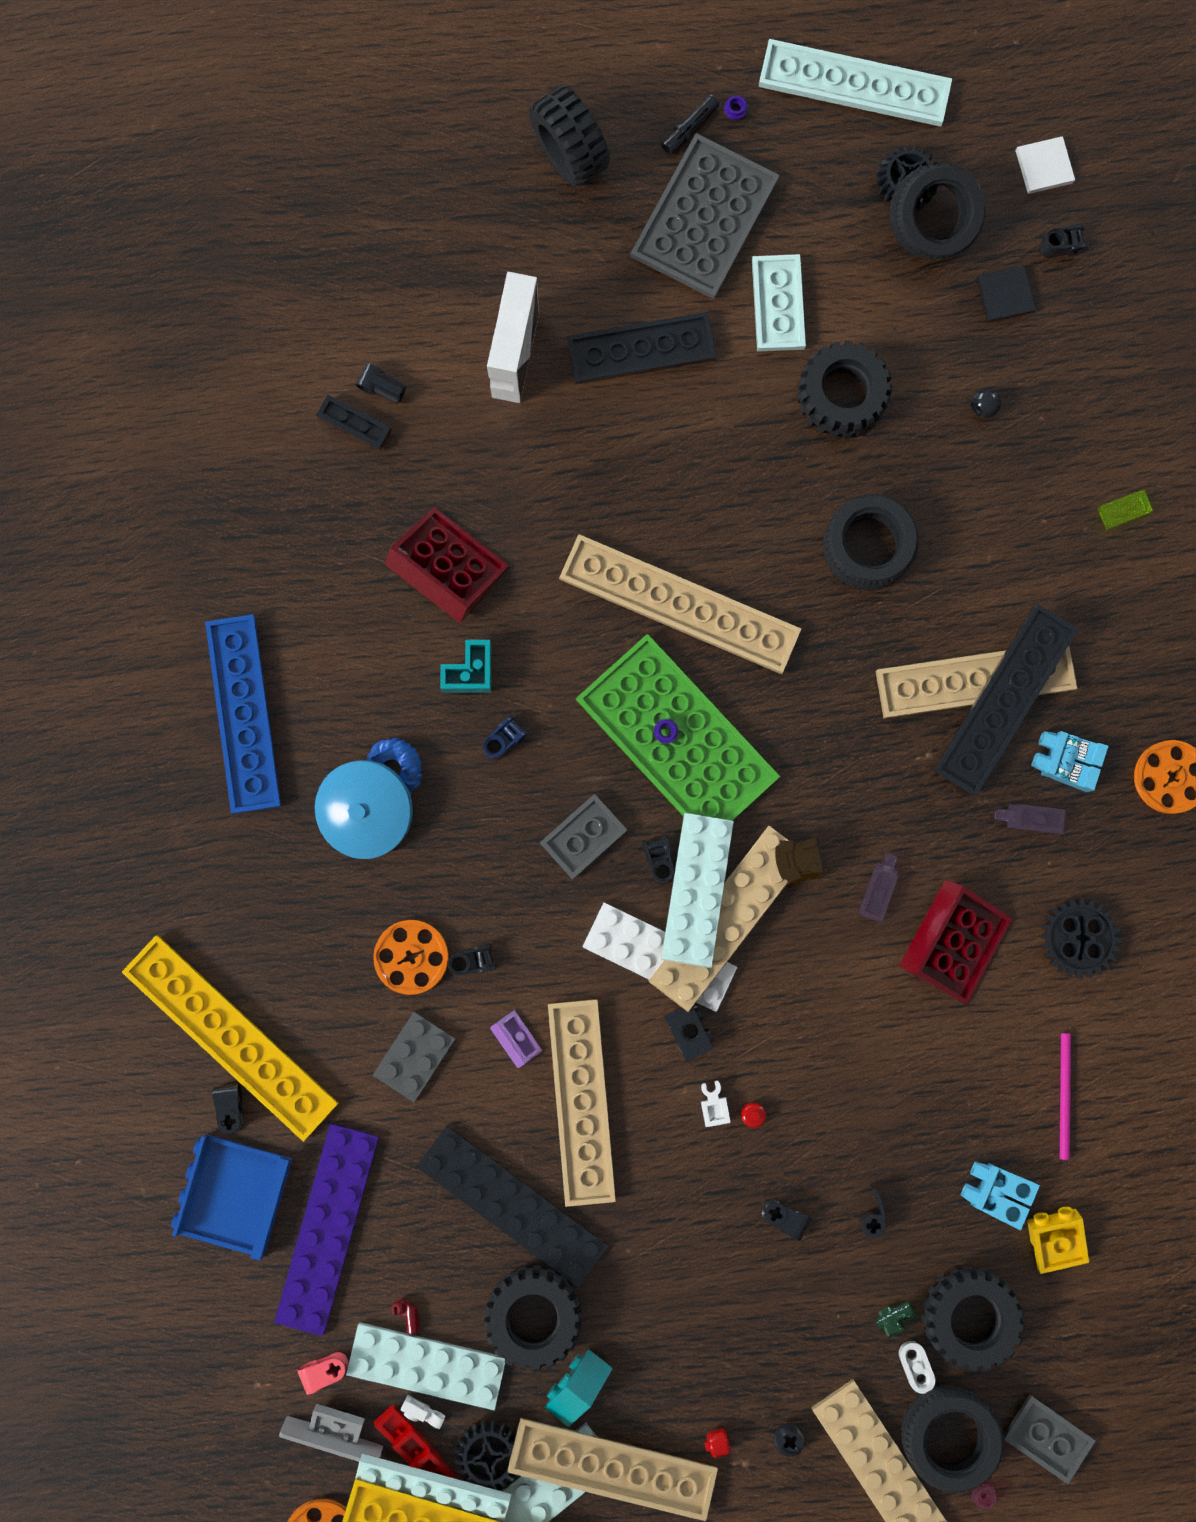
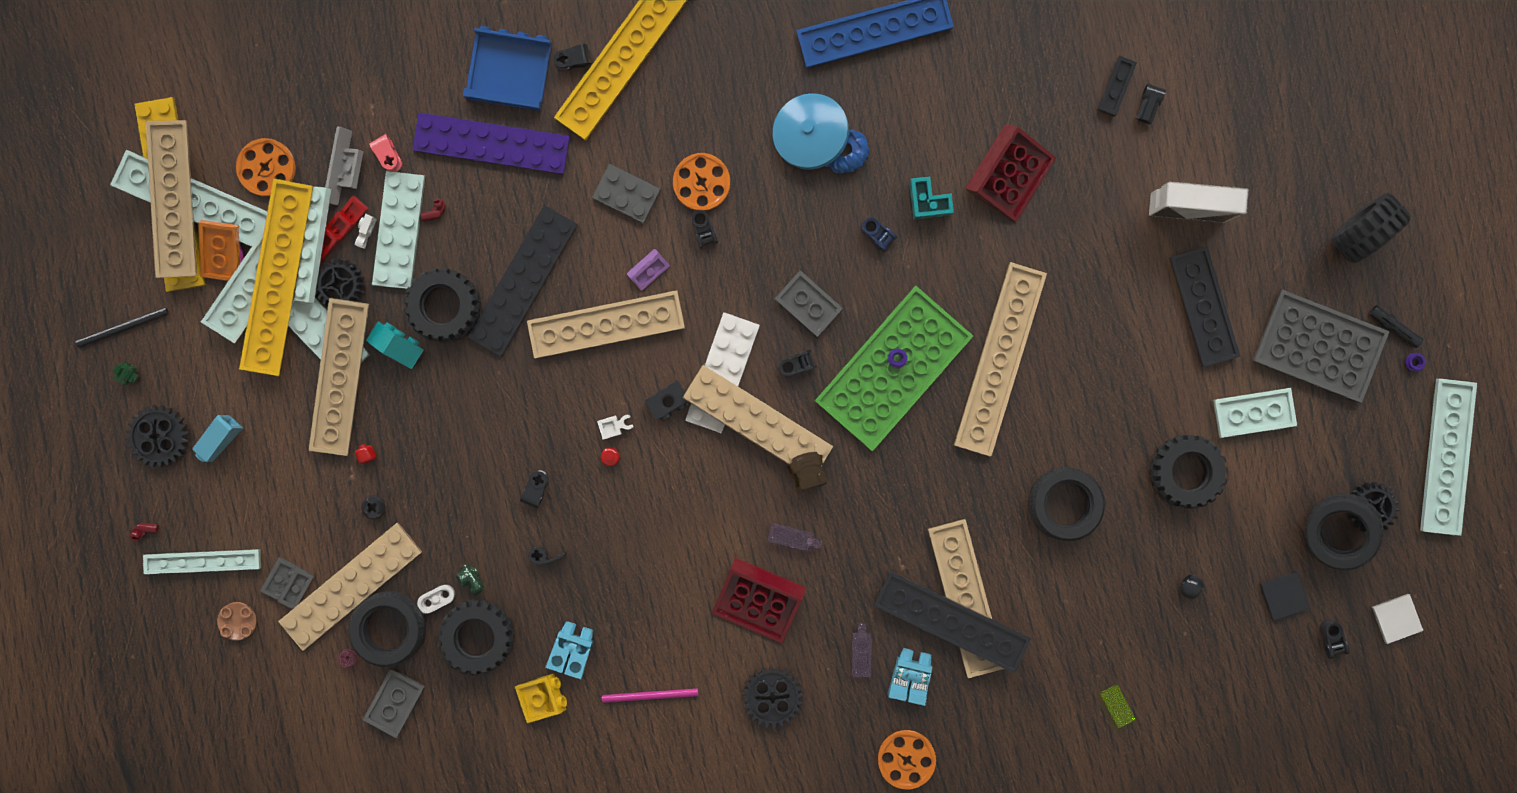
camera: 90 degrees right, 5 degrees up
light aqua plate [661,813,733,968] -> none

